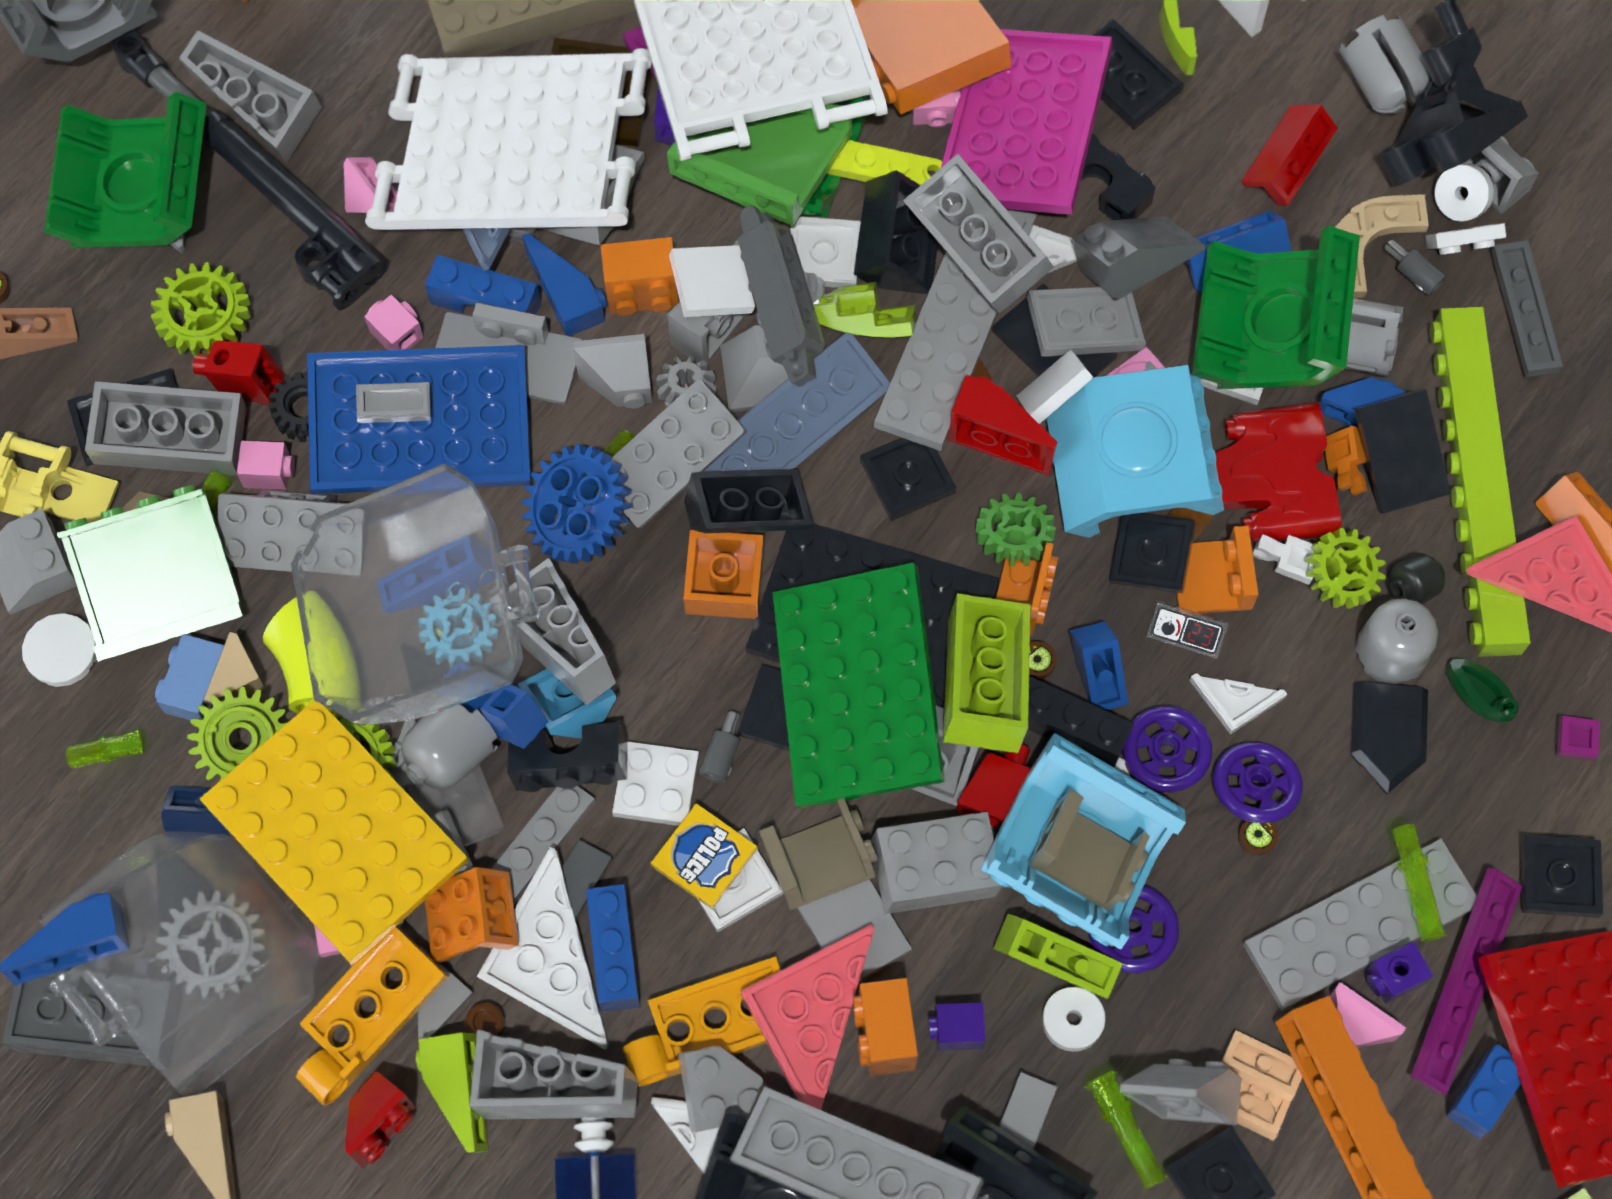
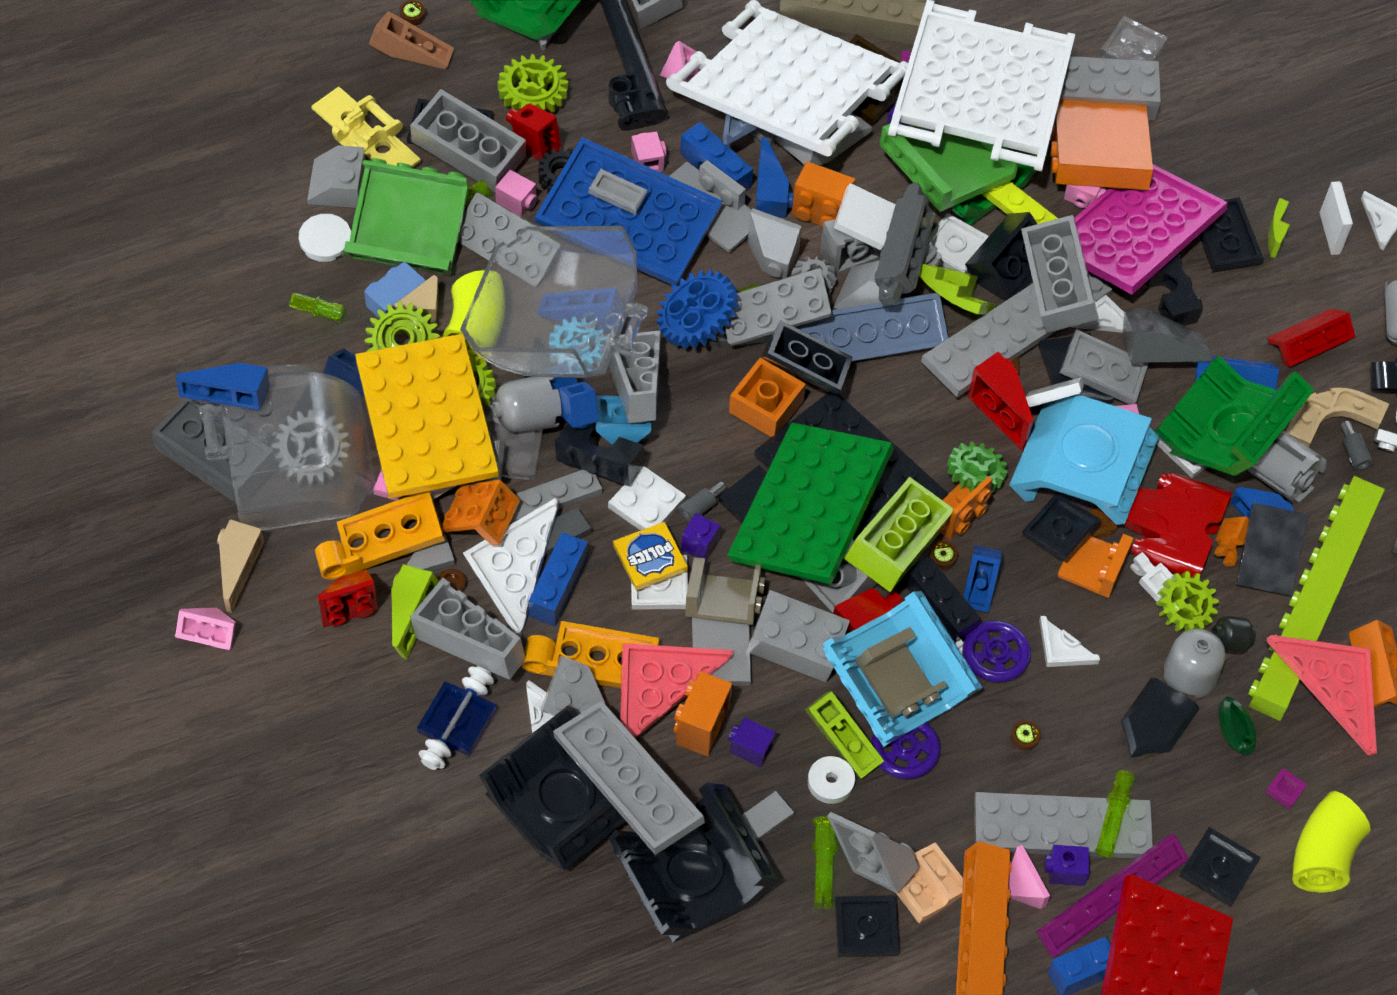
camera: 25 degrees right, 10 degrees down
black plate [860,438,957,521] -> none
tile [1146,600,1229,659] -> none
dark purple plate [1213,742,1303,823] -> none
none -> dark purple brick [681,513,720,563]

